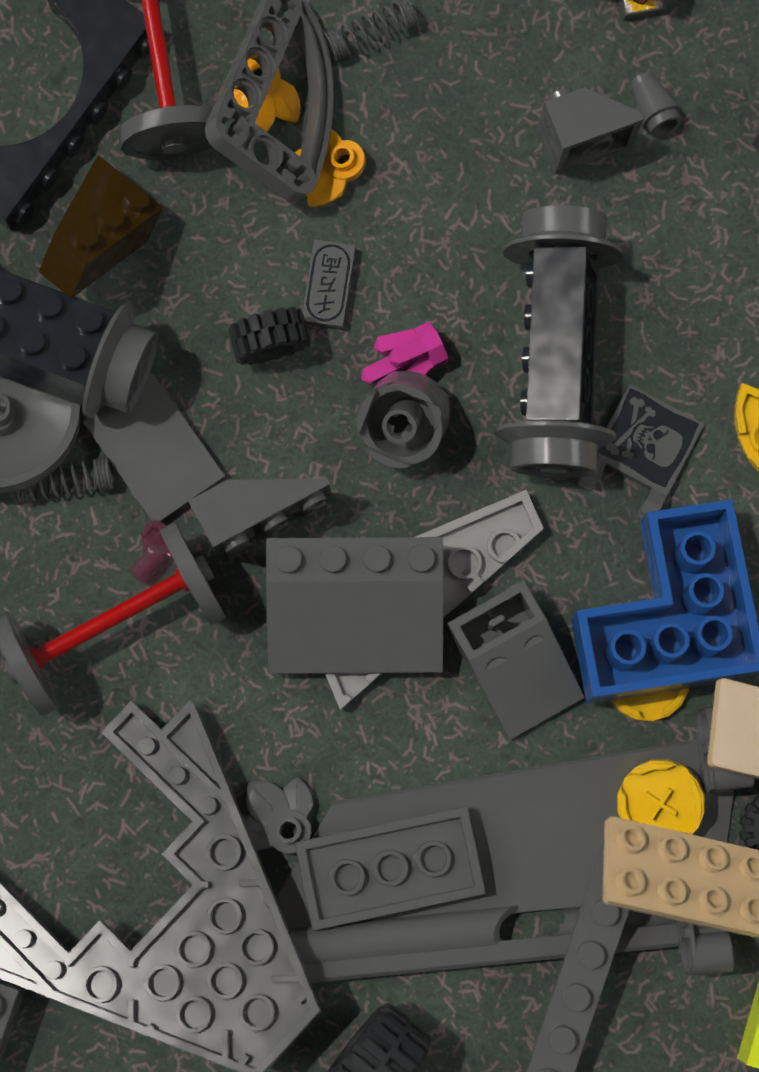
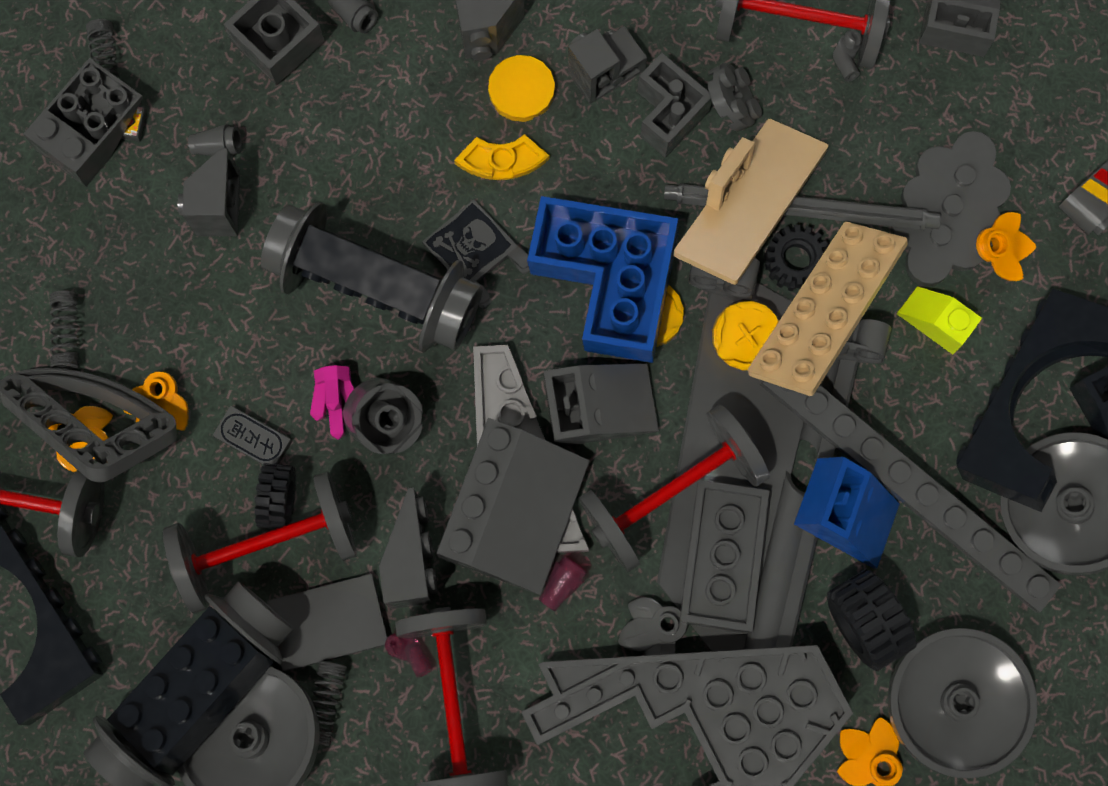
camera: 65 degrees left, 5 degrees down
dark brown wedge [39,155,163,299] -> none
none -> dark grey piece [163,471,357,613]
none -> clear pink cone [539,556,587,611]
none -> dark grey piece [578,404,770,573]
none -> blue slope [794,457,899,569]

